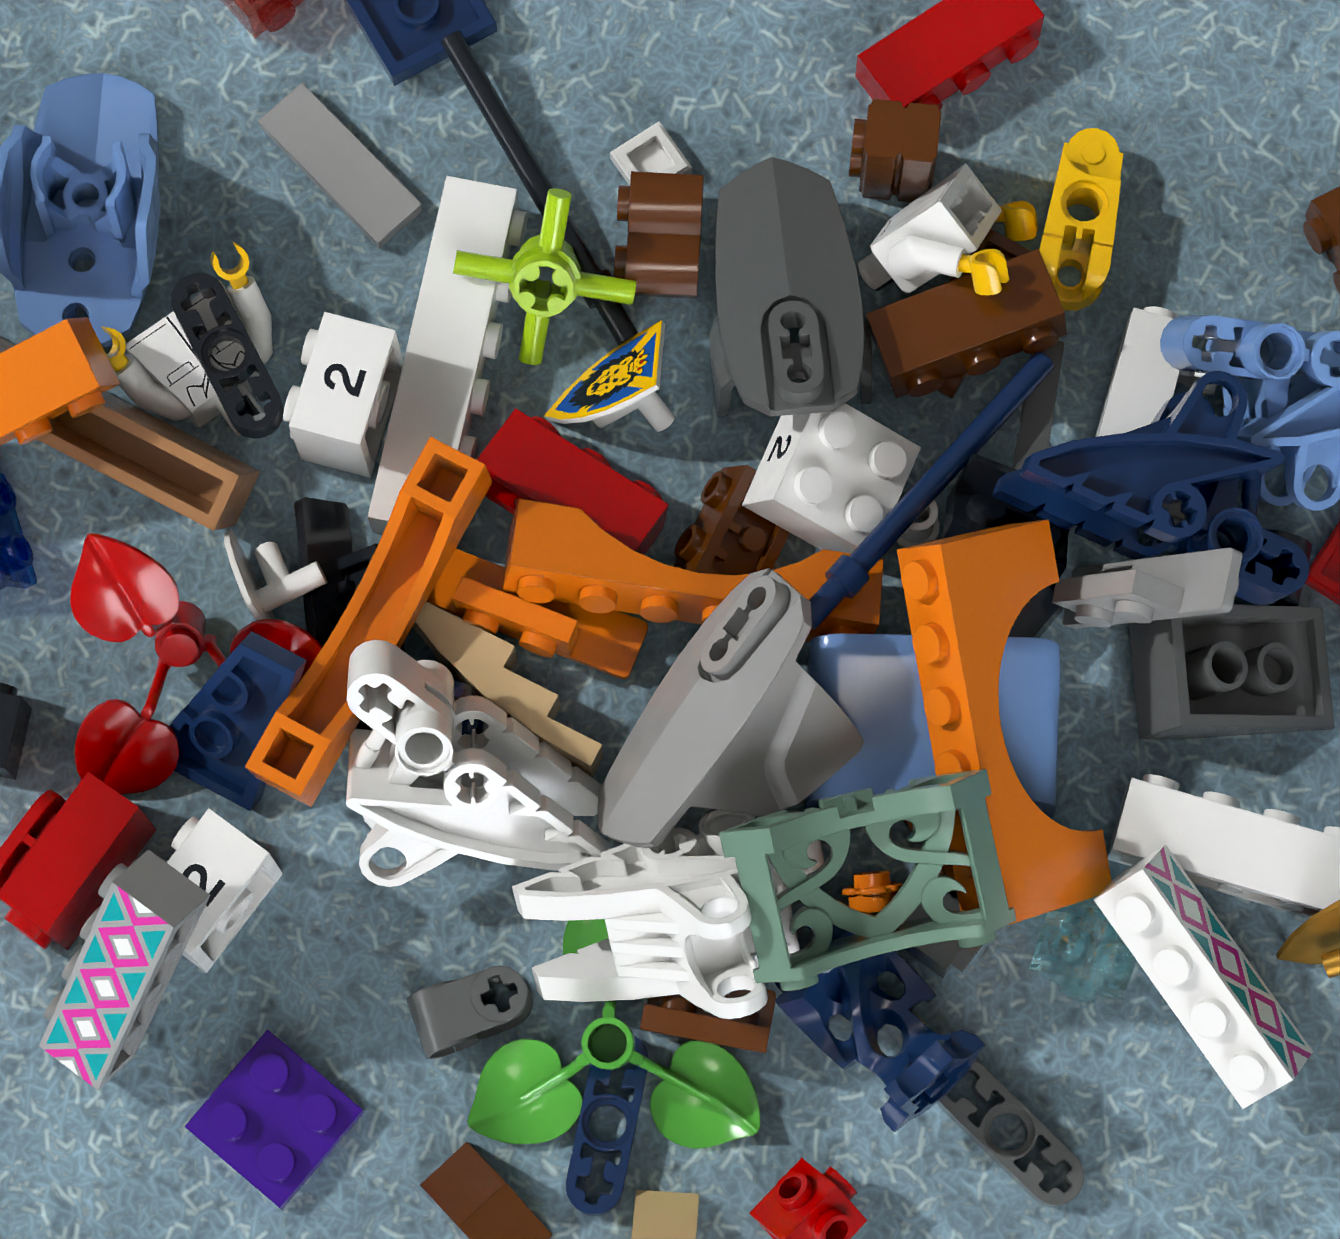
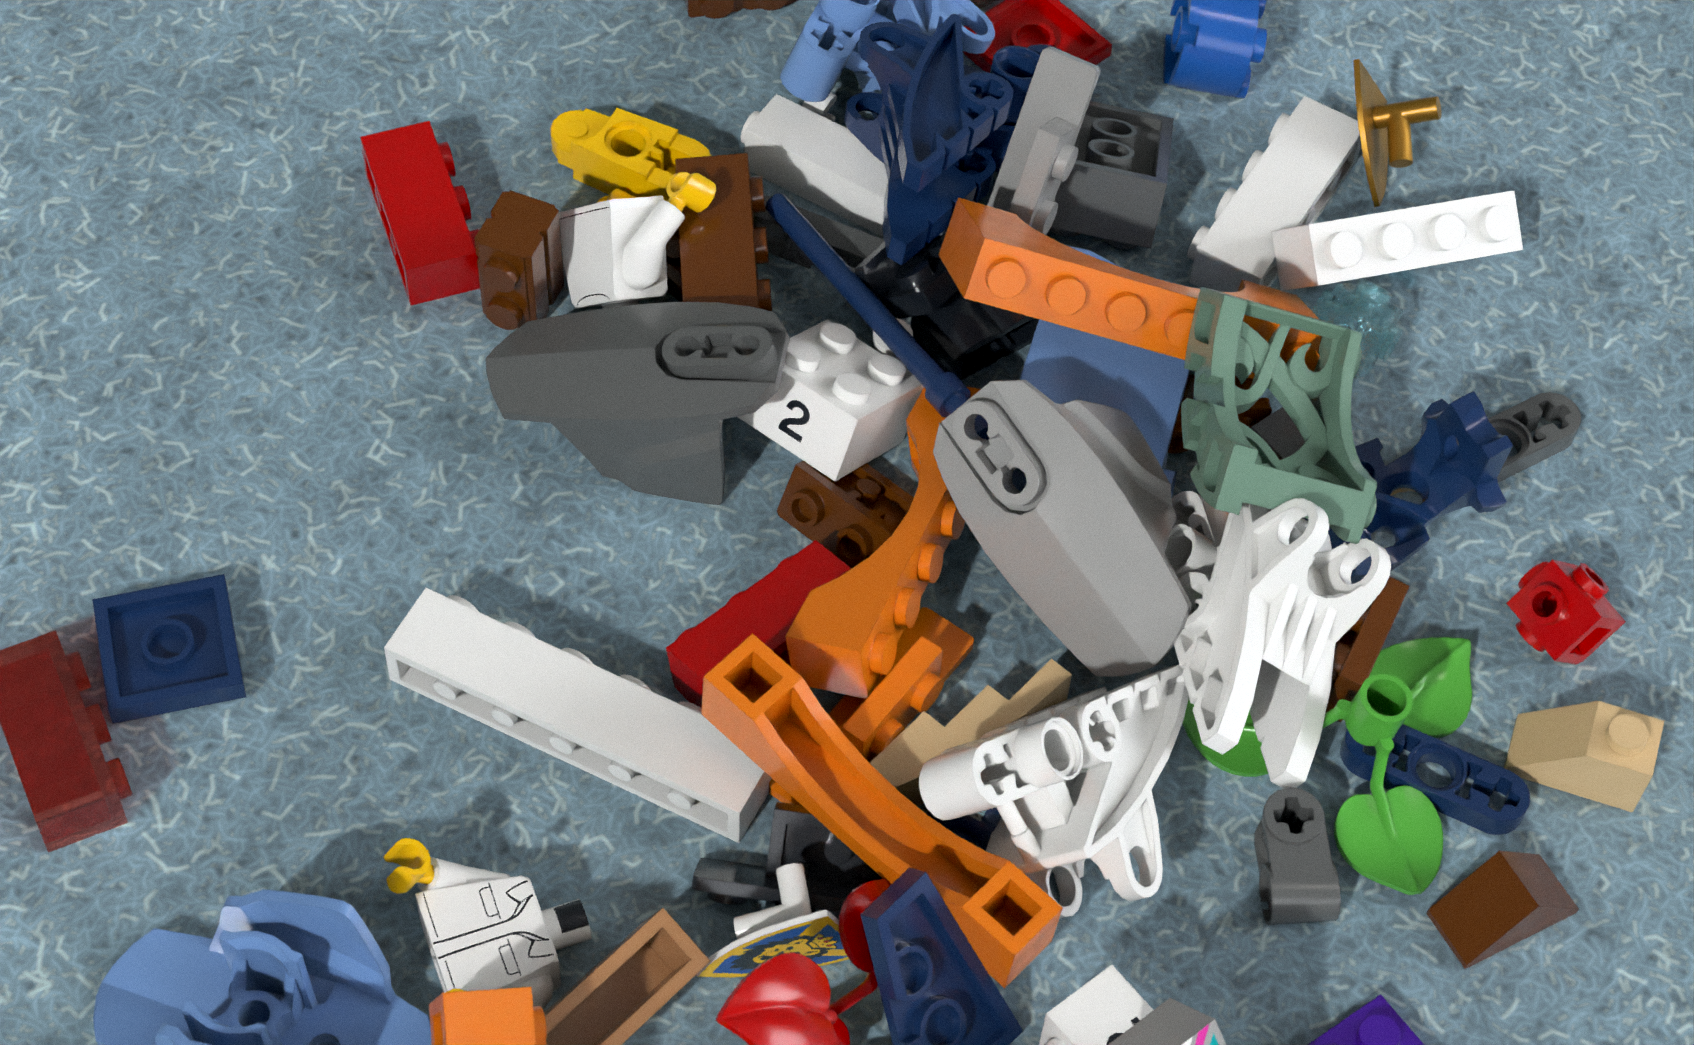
camera: 80 degrees left, 20 degrees down
black beam [171,273,284,439] -> none
light grey tile [258,83,423,249] -> none
white brick [283,312,403,478] -> none
black bar [440,31,638,346] -> none
lime bar [453,188,637,365] -> none
shield [544,320,675,432] -> none
white tile [610,122,692,185] -> none
reddish brown brick [614,171,704,299] -> none

